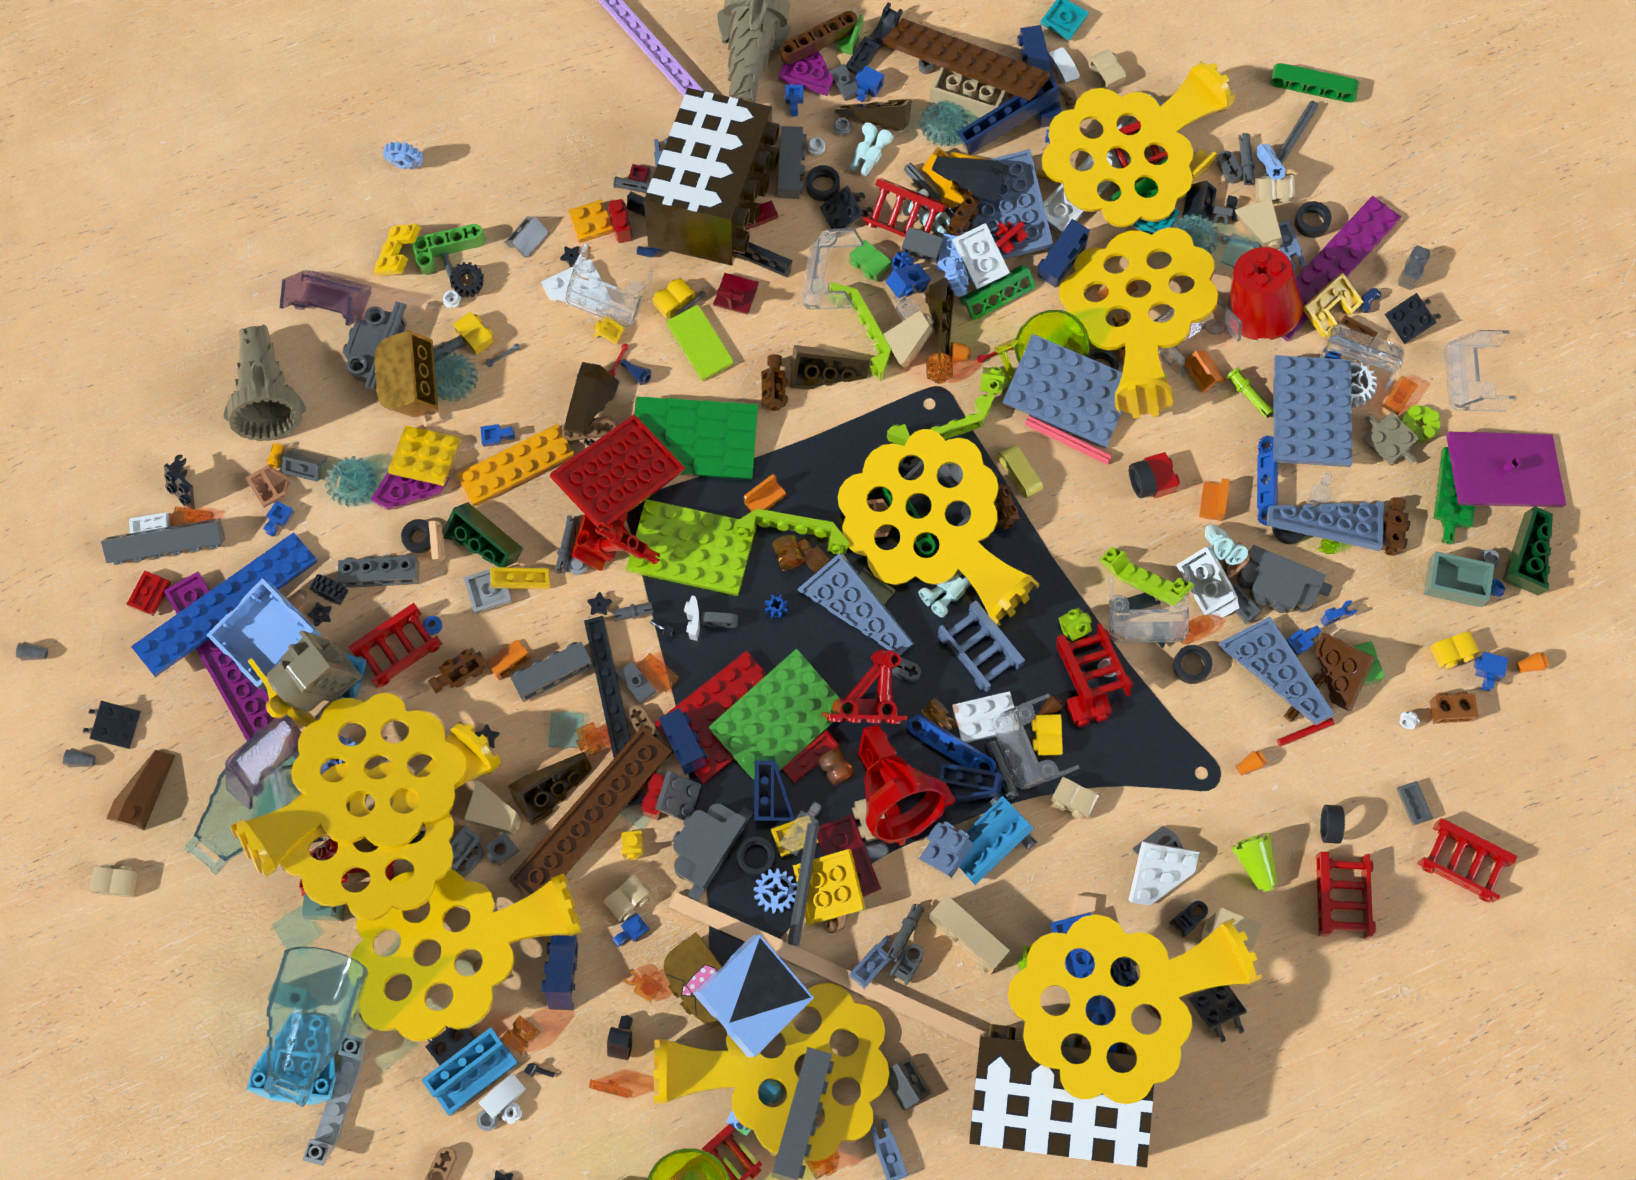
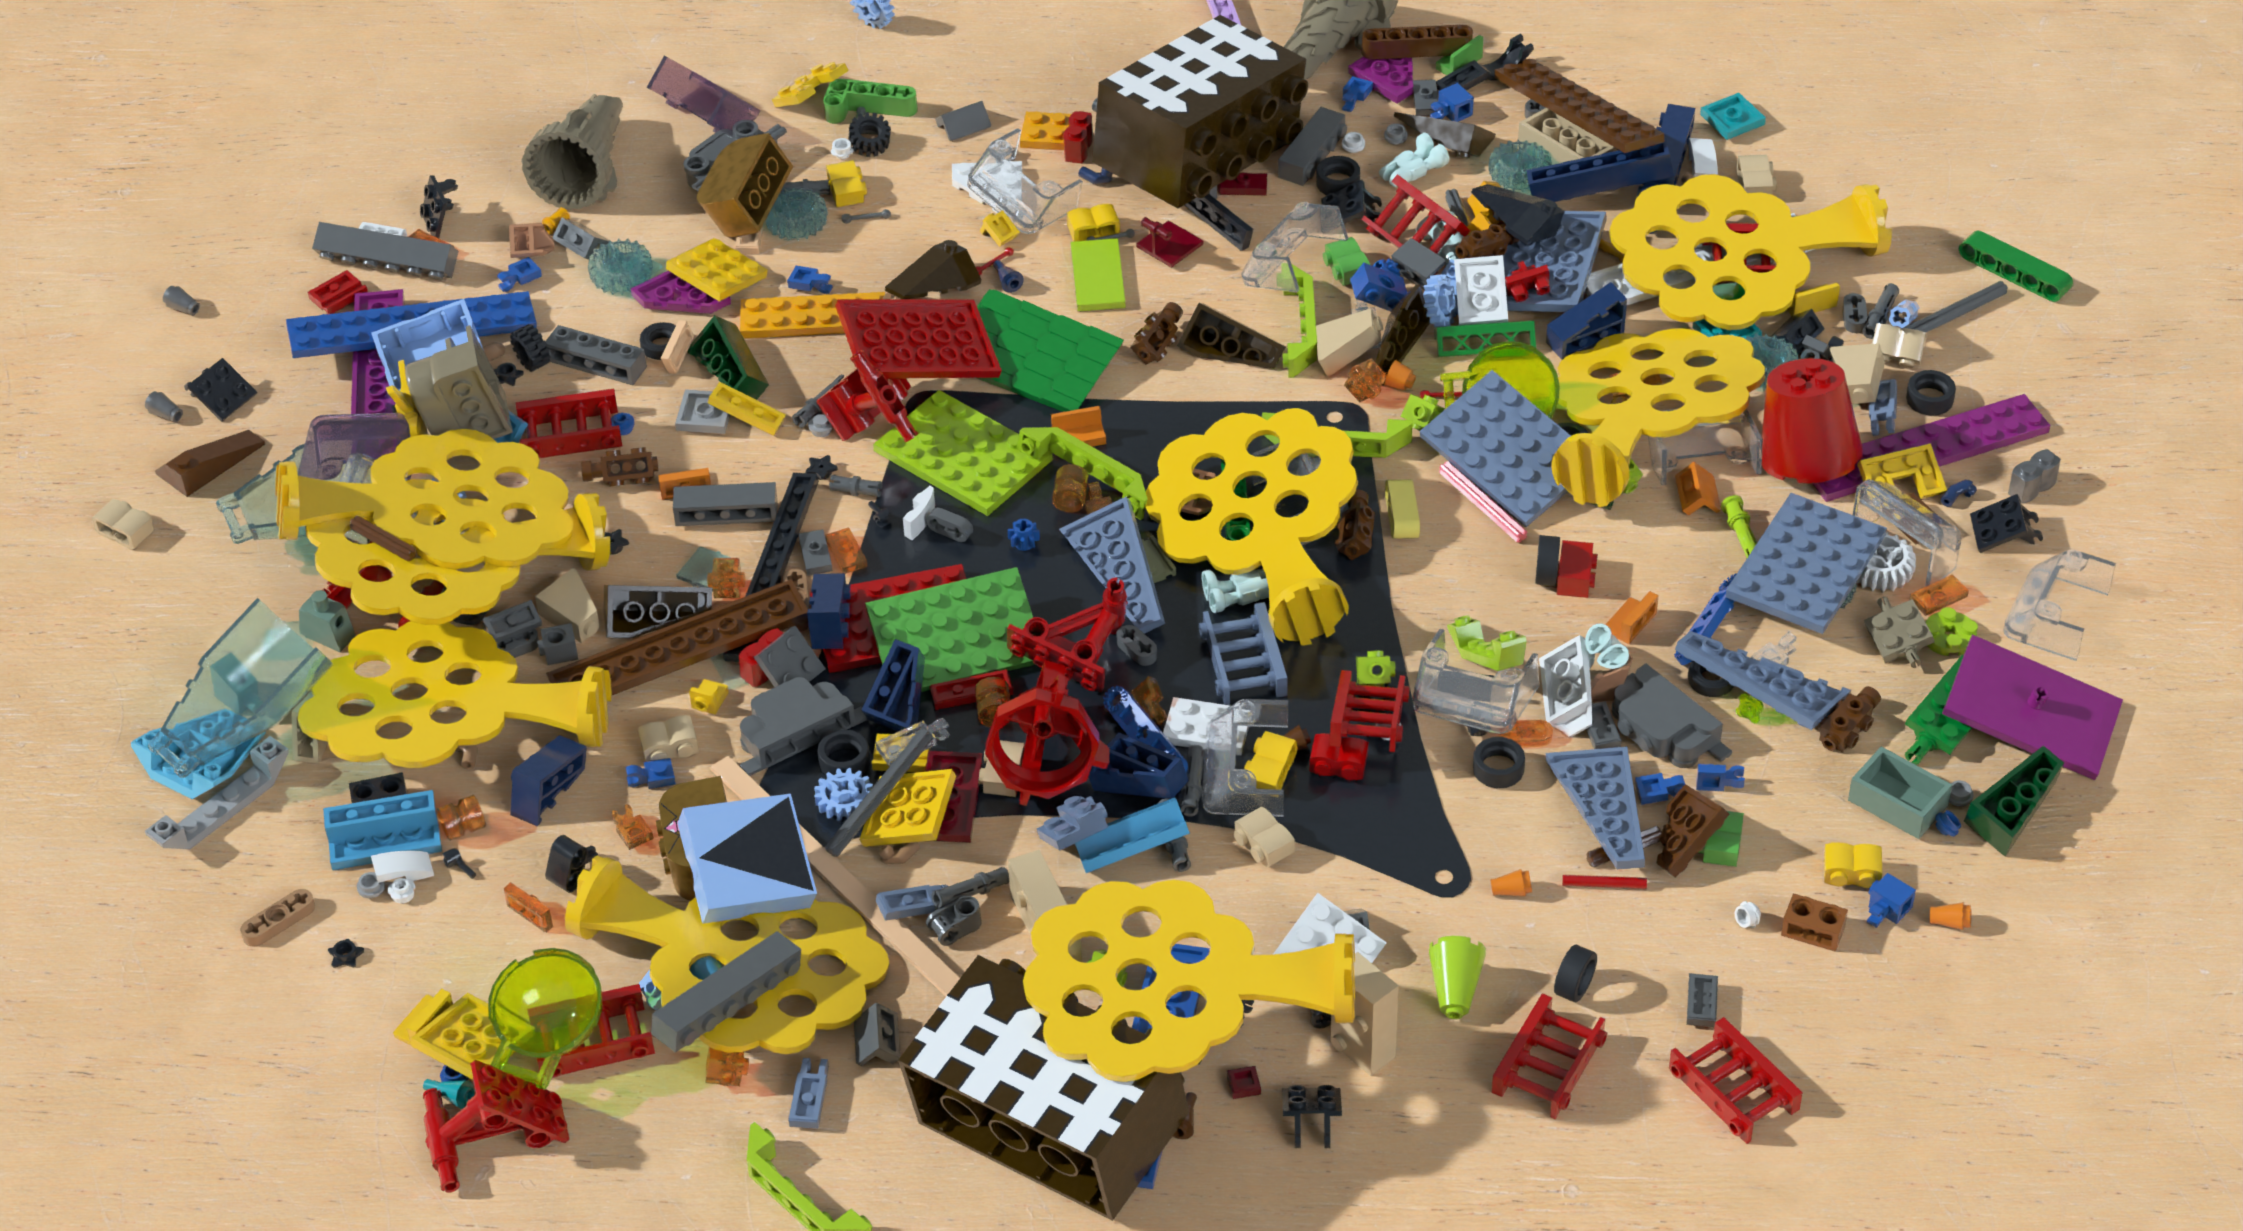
camera: 25 degrees right, 25 degrees down
none -> reddish brown axle [350,516,417,561]

